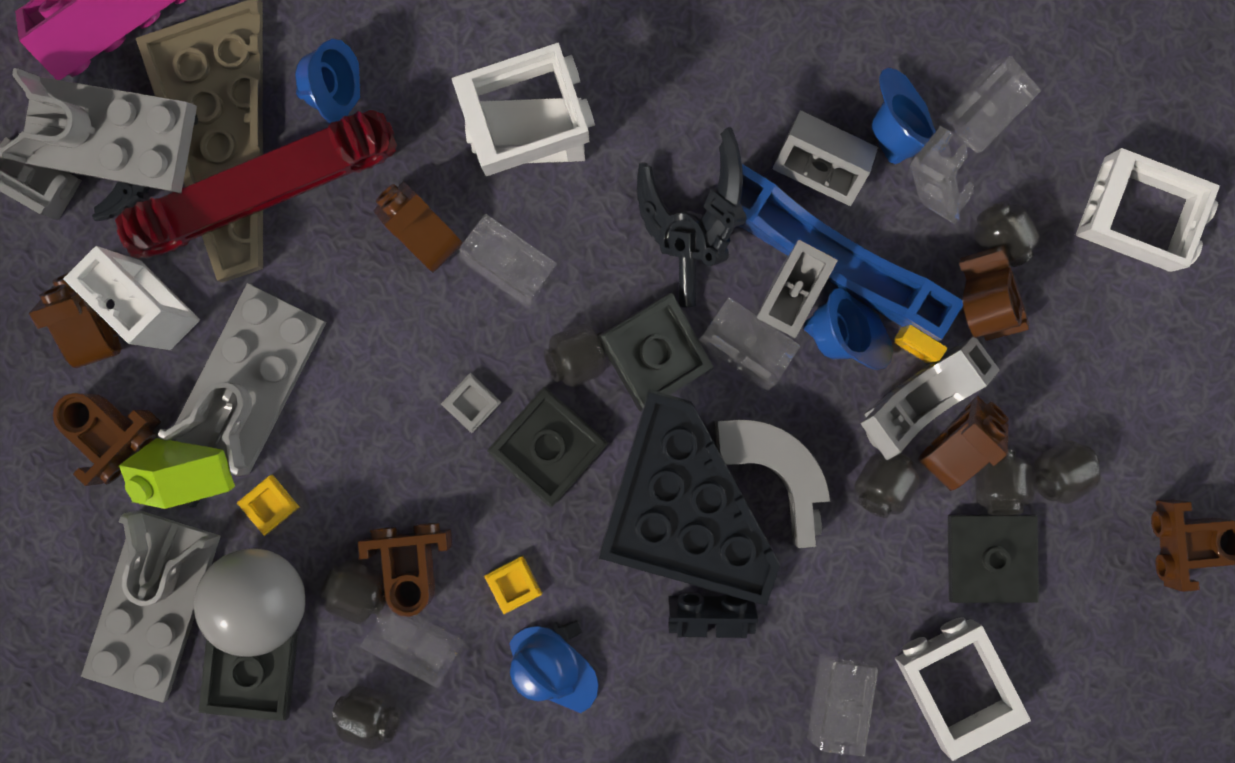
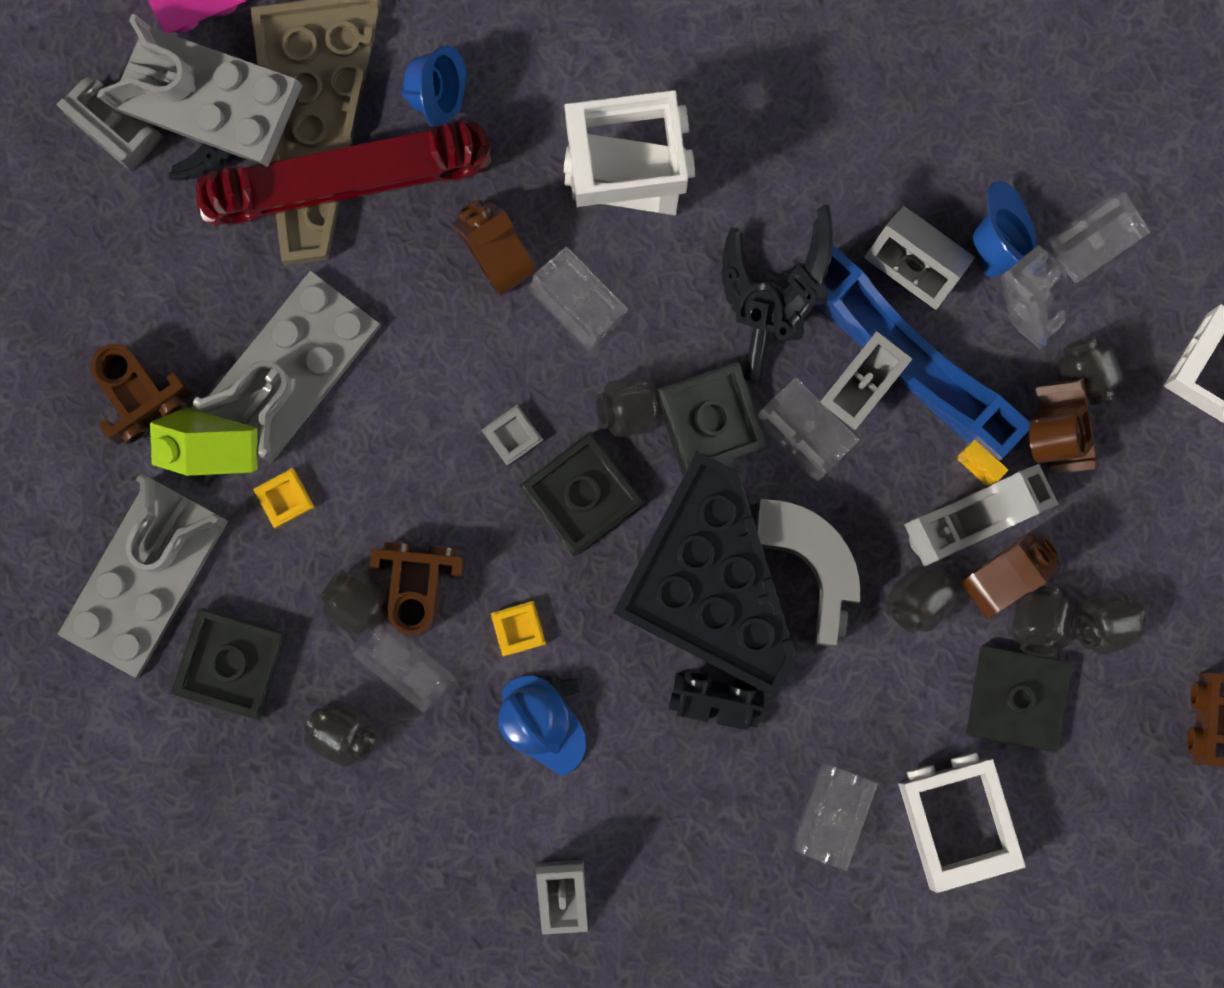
camera: 10 degrees right, 5 degrees down
reddish brown pin [29,272,122,369] -> none
white window [63,246,200,350] -> none
light grey piece [194,548,305,657] -> none
blue piece [803,288,893,370] -> none

